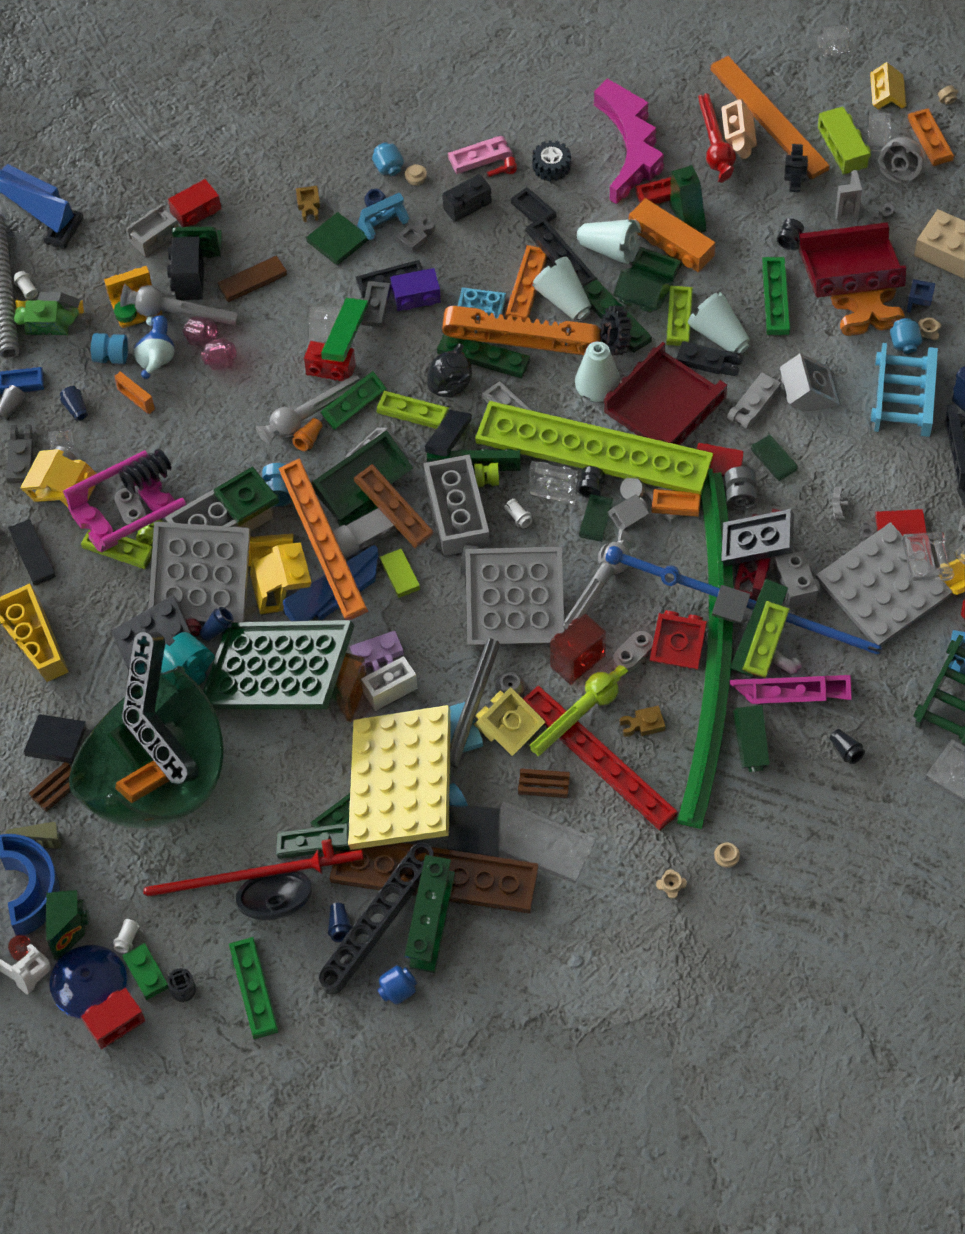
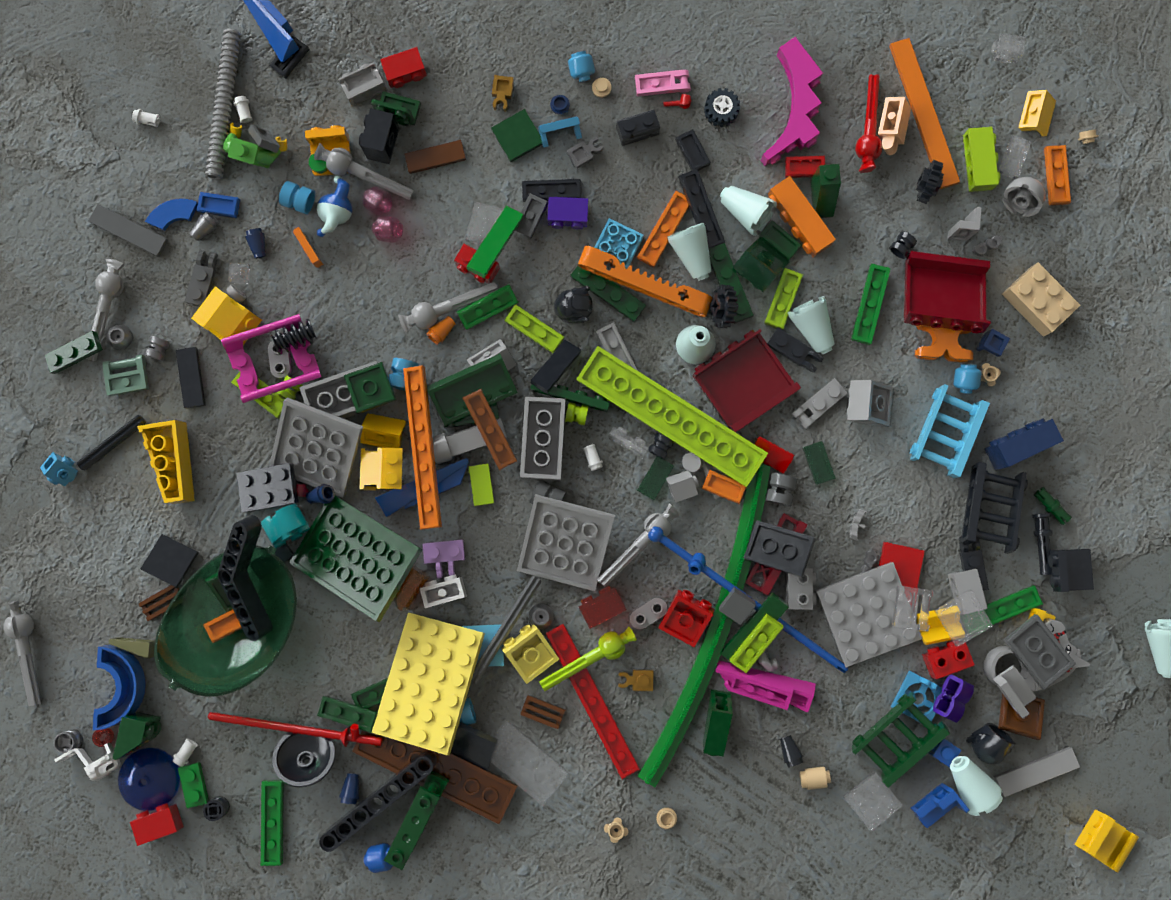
camera: 15 degrees right, 25 degrees up
none -> tan brick [800,767,831,790]

